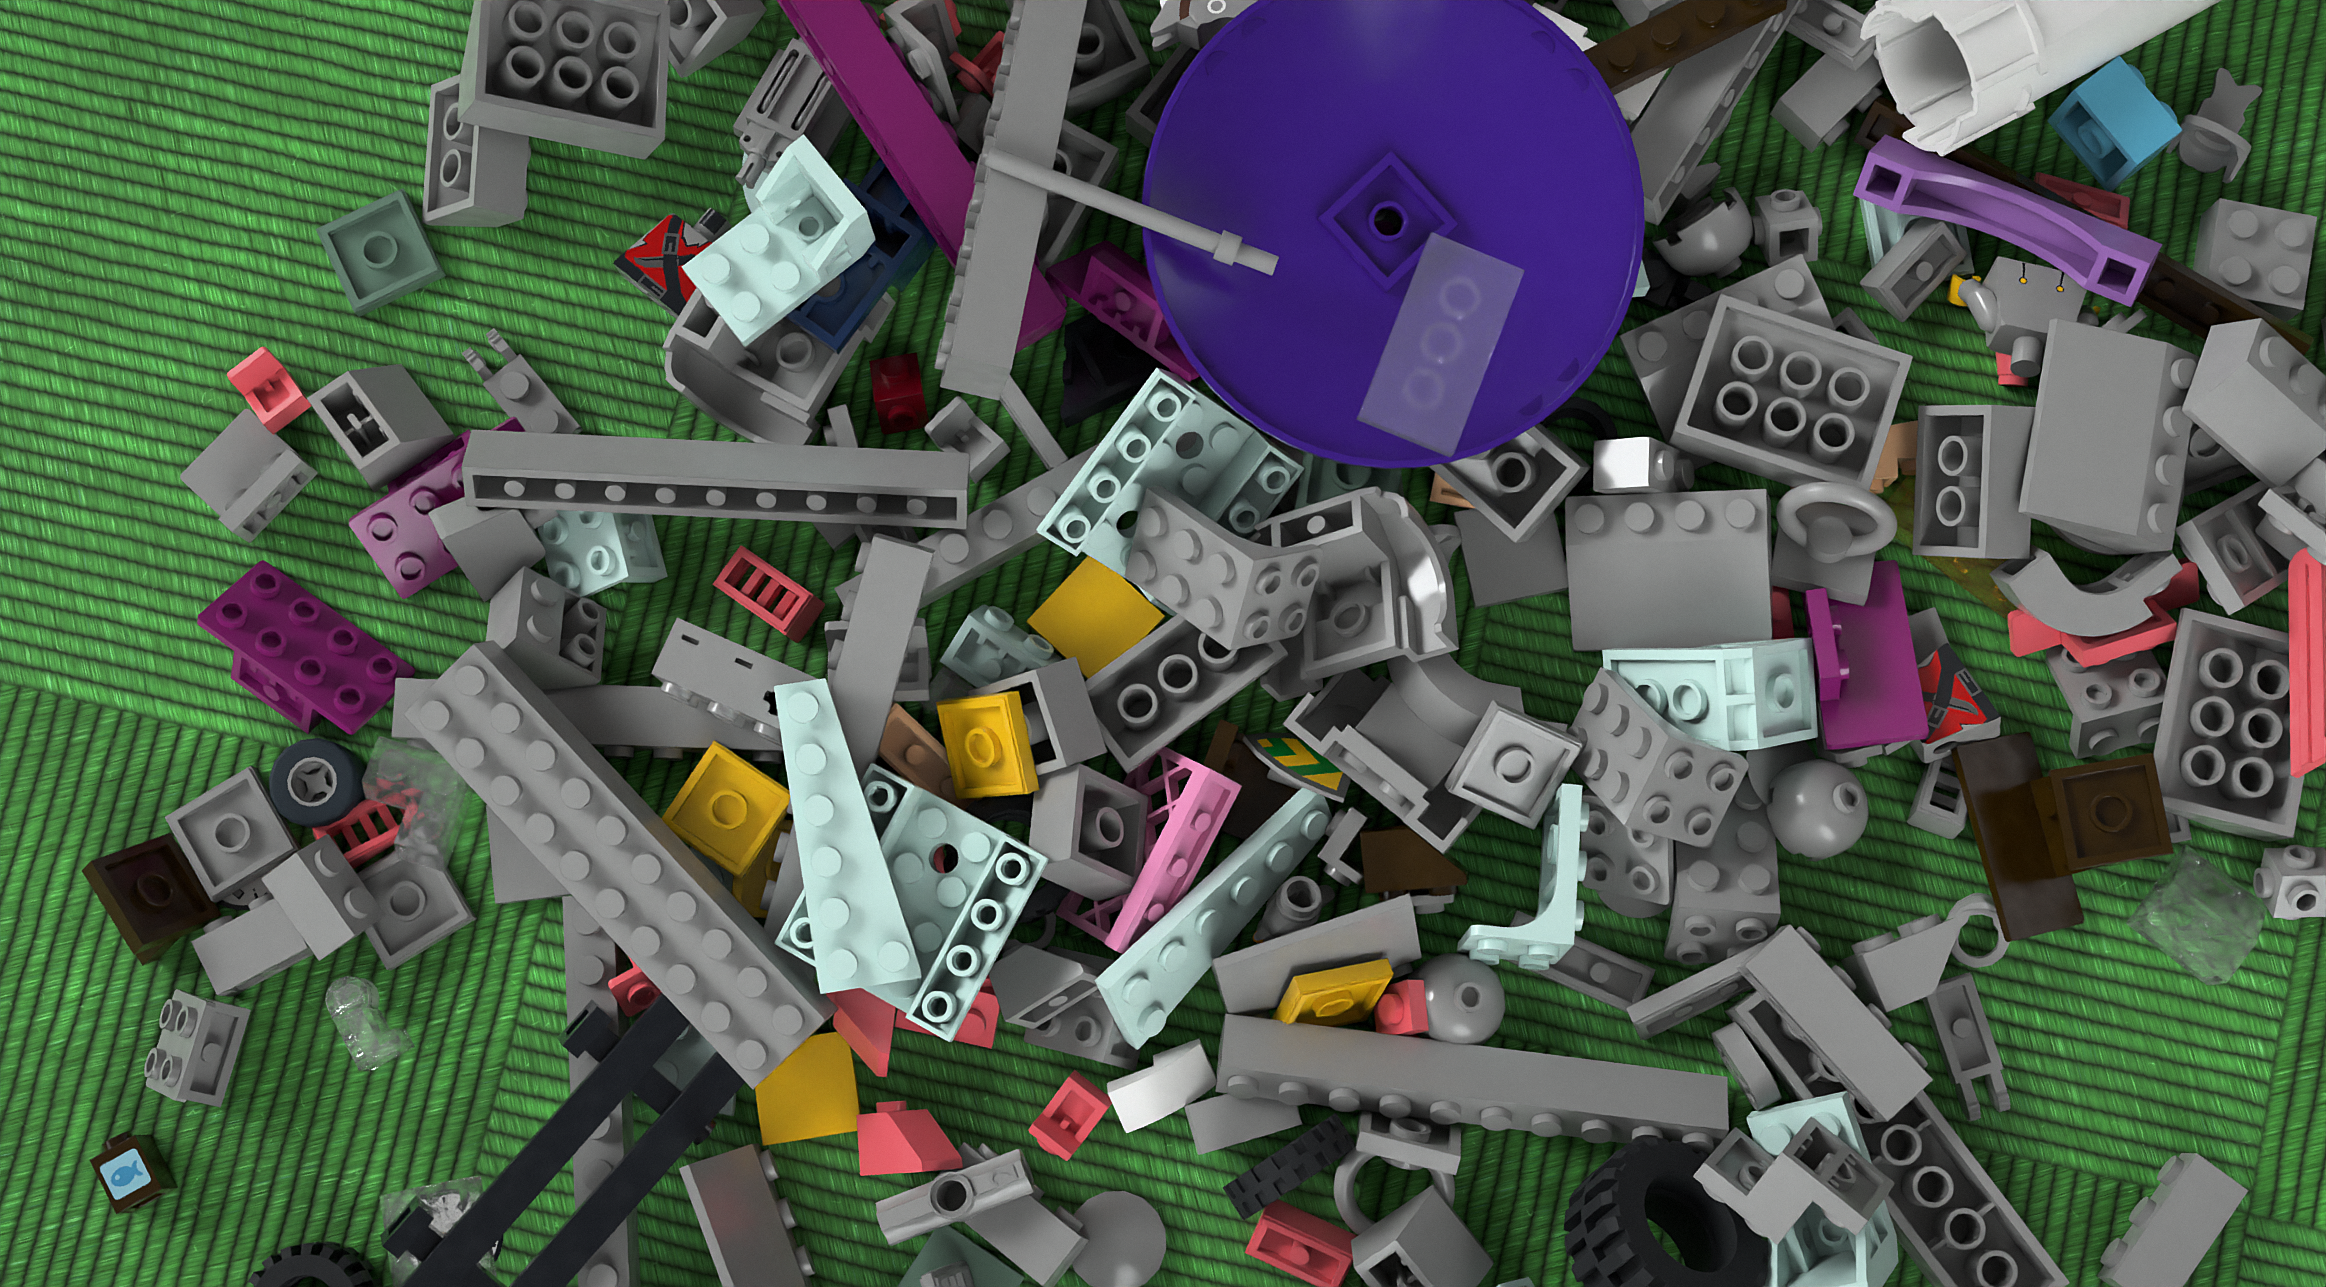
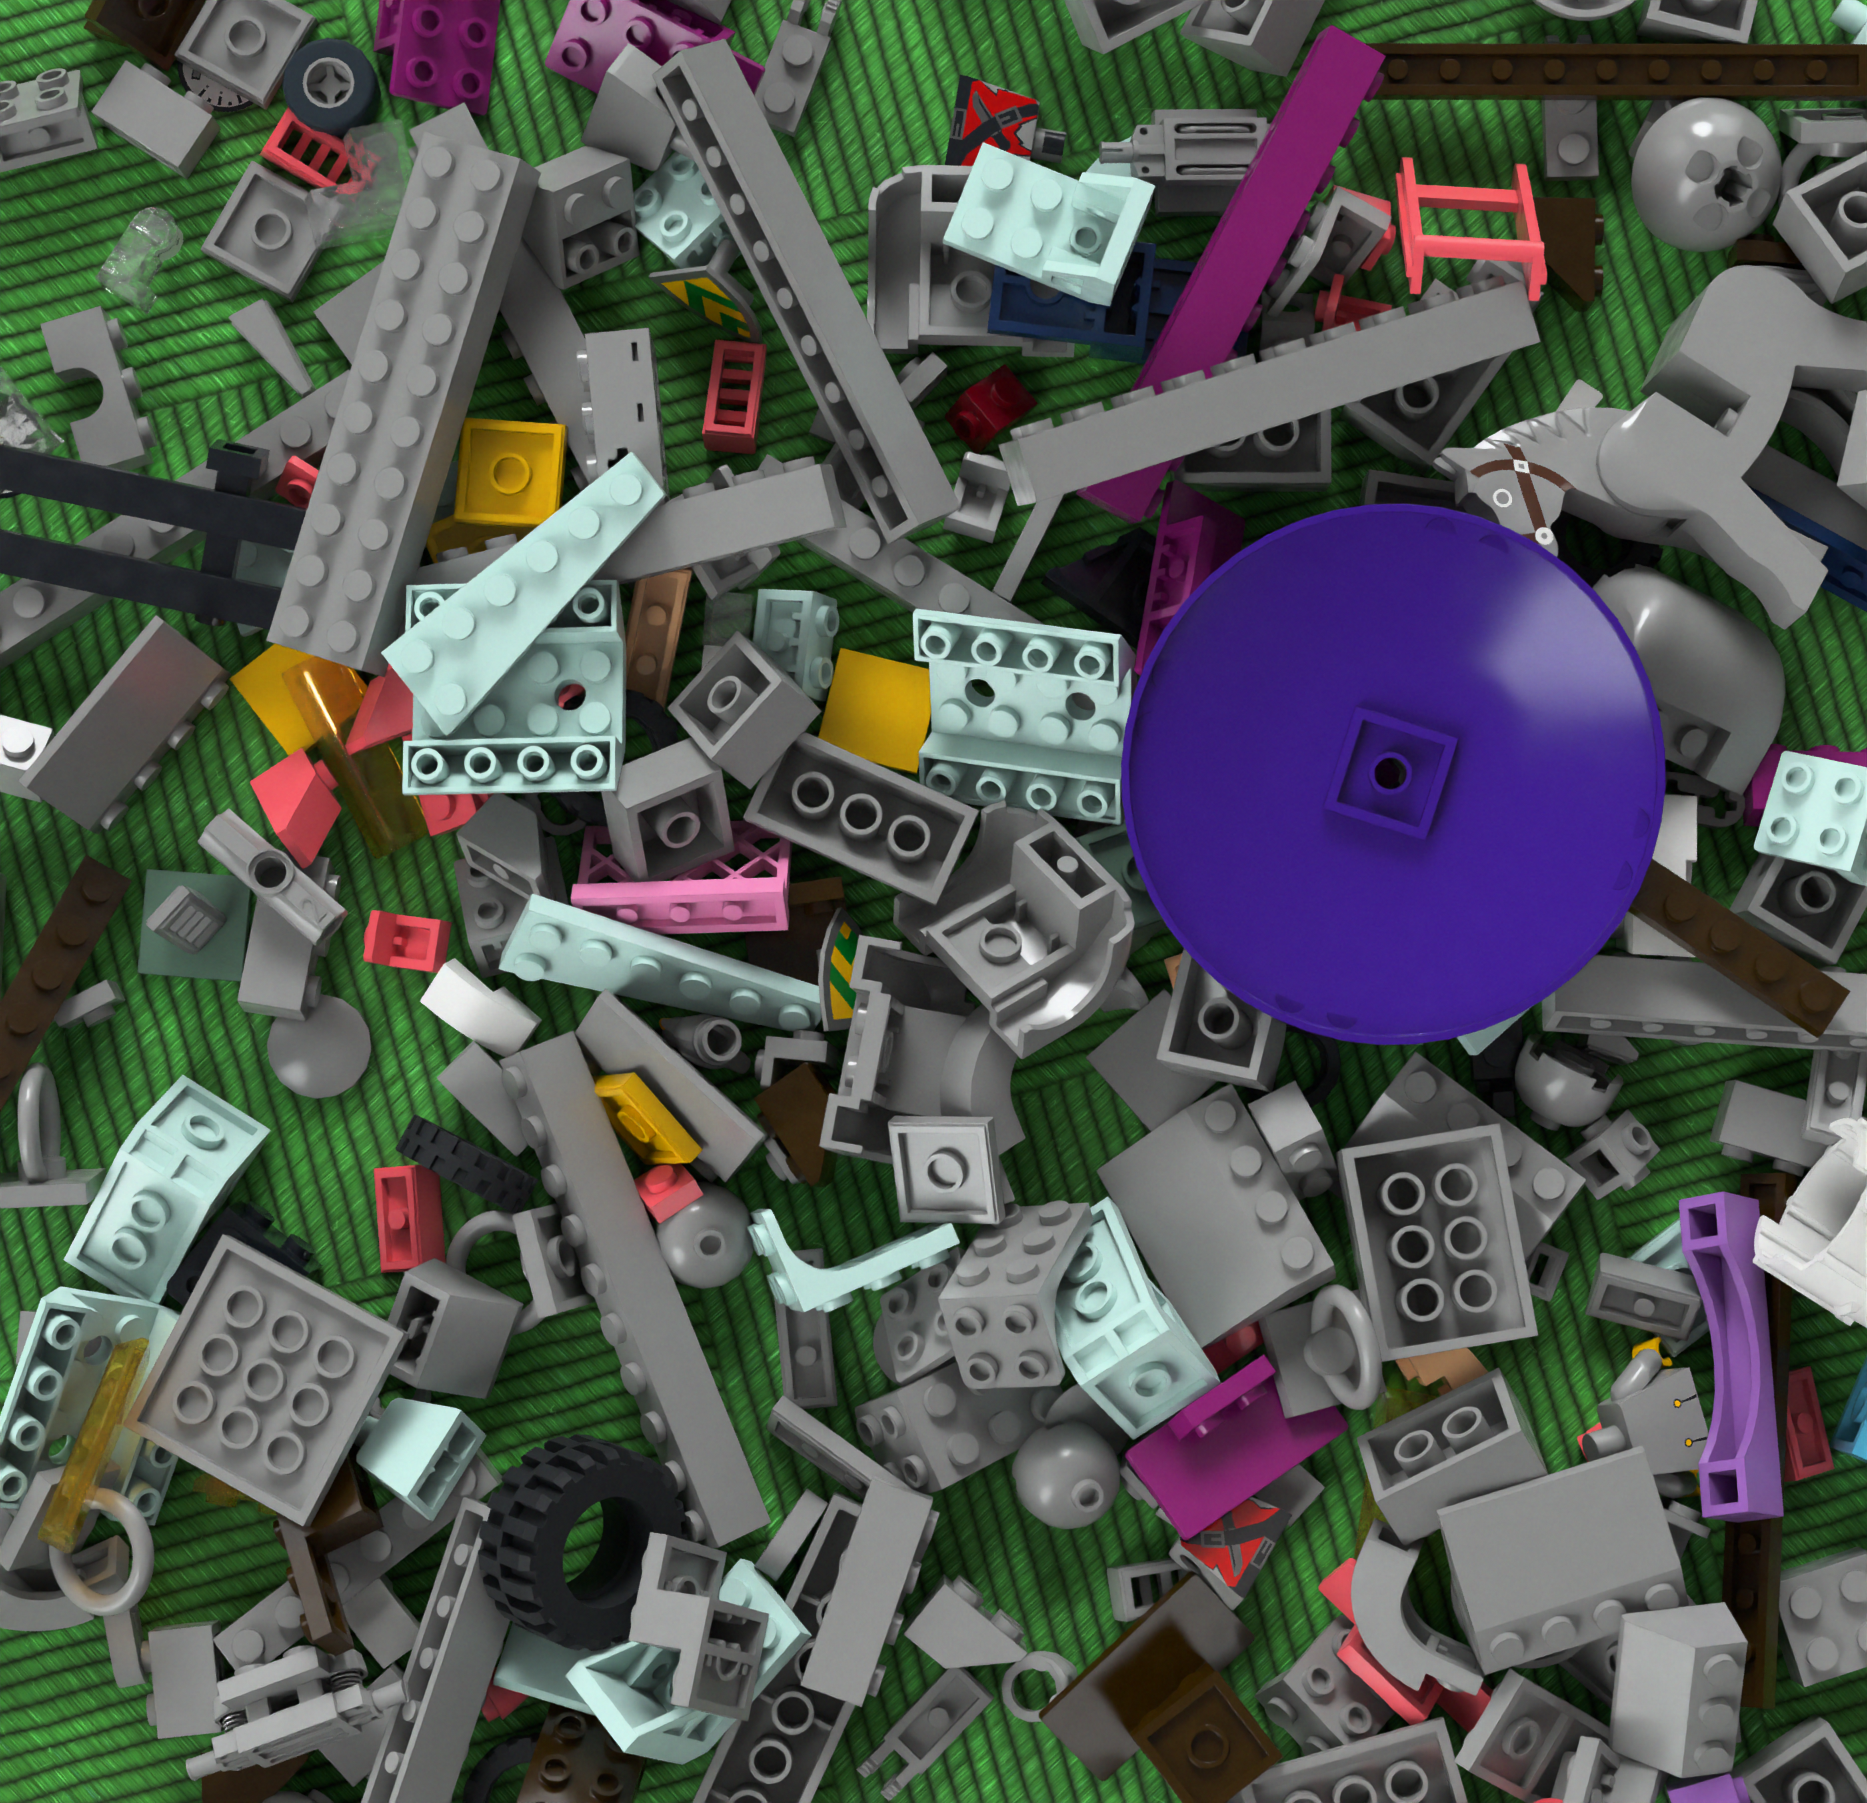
camera: 55 degrees right, 5 degrees up
light grey brick [261,834,386,961] -> none
yellow tile [936,691,1040,799] -> none
light grey bar [985,146,1279,276] -> none
light grey bracket [1124,486,1323,650] -> none
clear tile [1357,232,1525,458] -> none
none -> light grey arch [40,306,157,471]
none -> light grey slope [228,298,317,399]
none -> clear yellow slope [282,656,429,859]
none -> shield [648,239,763,344]

